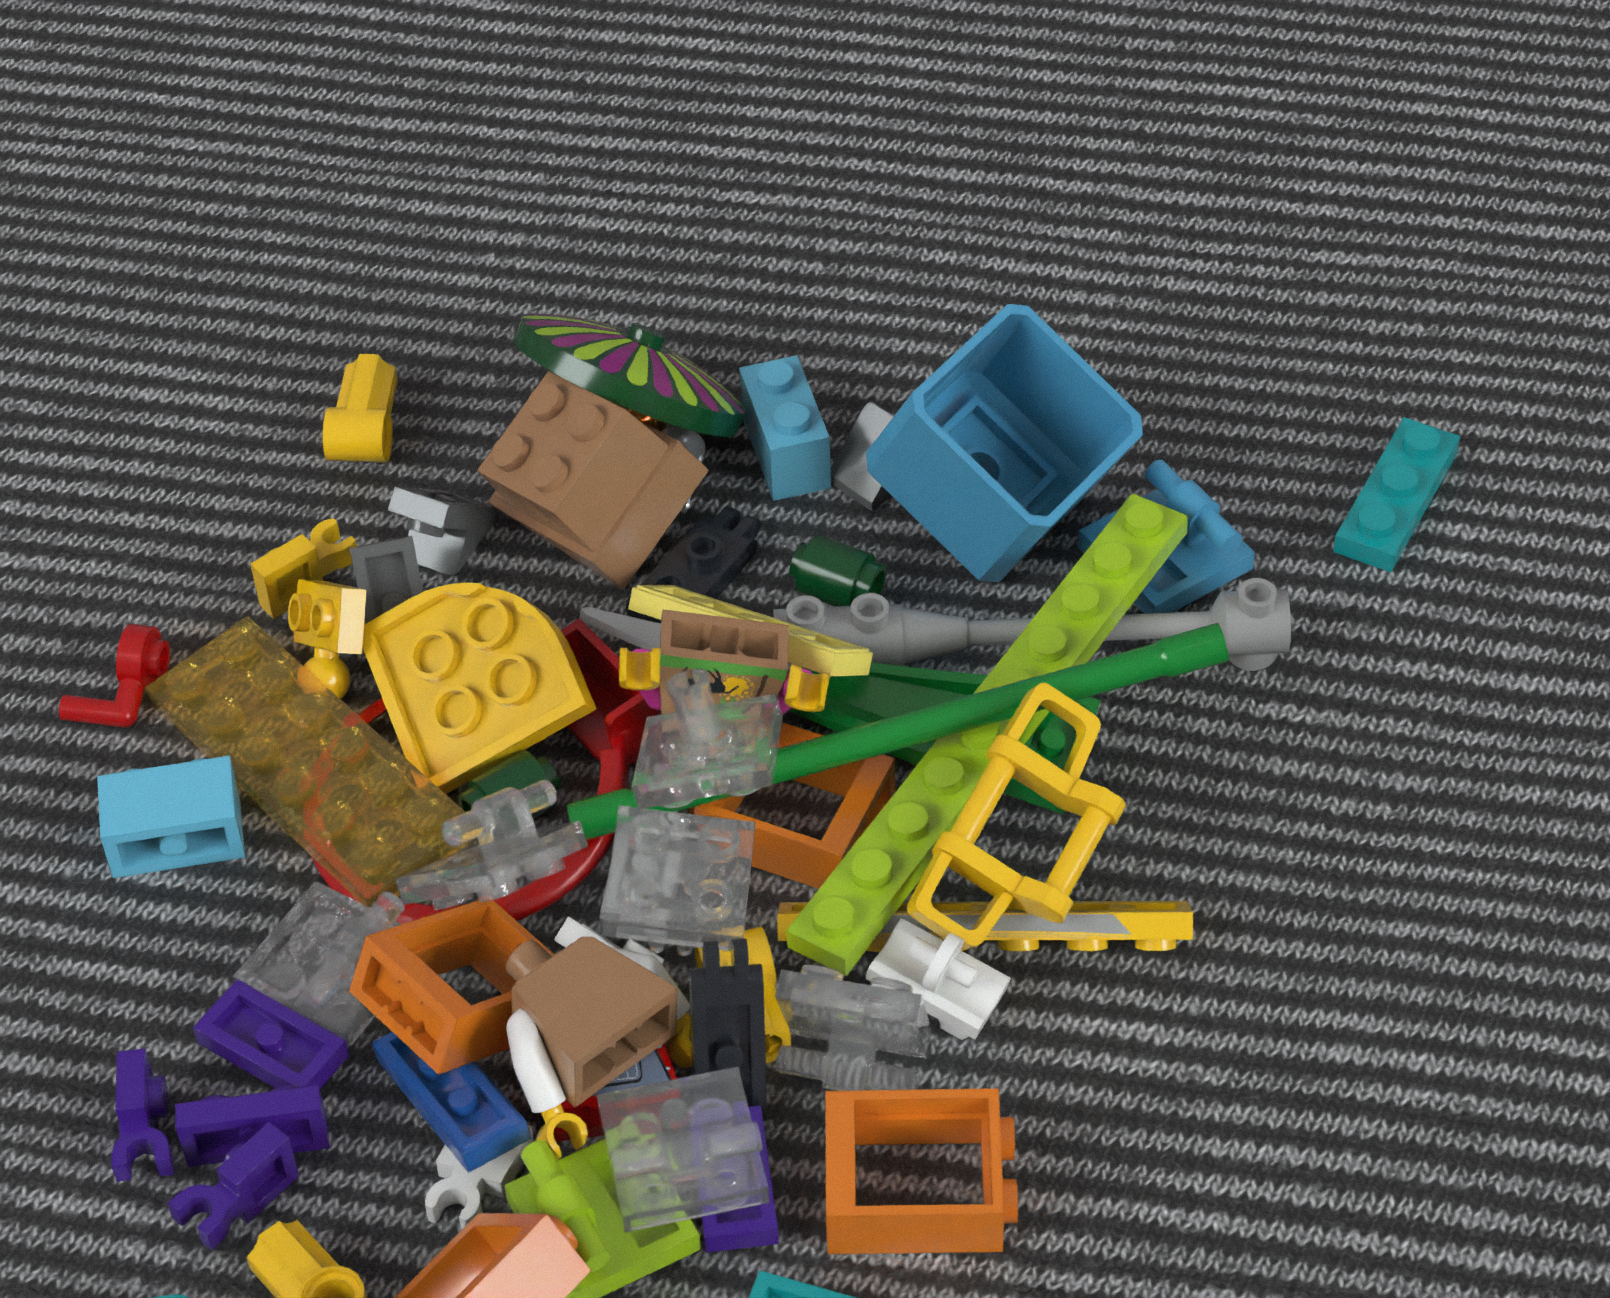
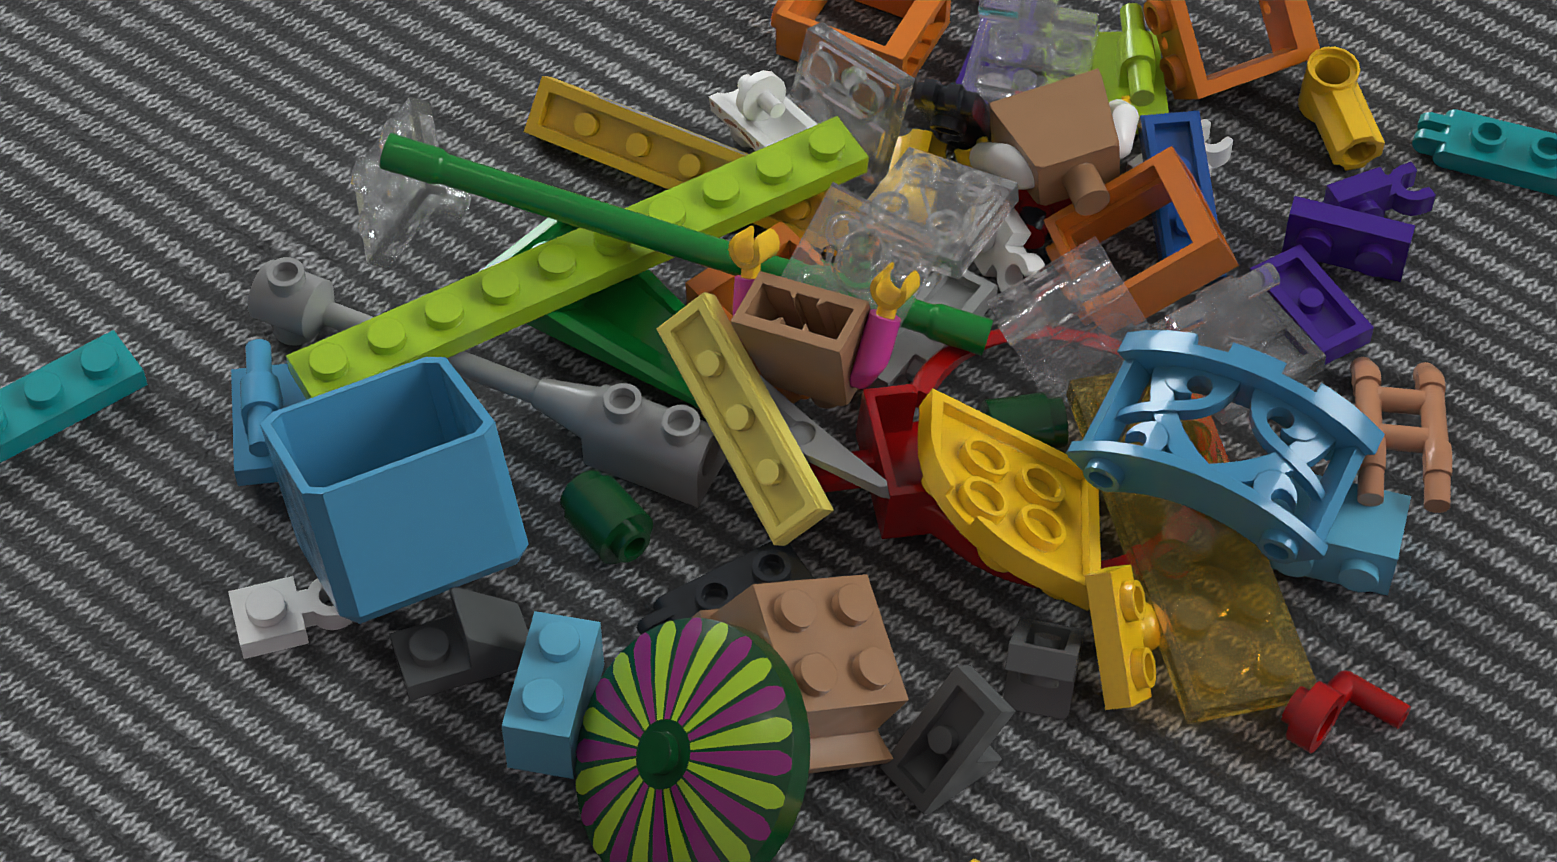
camera: 155 degrees left, 5 degrees up
dark purple plate [111,1048,174,1182] -> none
yellow plate [250,518,357,619] -> none
yellow bar [907,683,1126,950] -> none
none -> clear plate [351,97,472,269]
none -> dark azure fence [1066,330,1385,564]
none -> nougat piece [1350,357,1452,513]

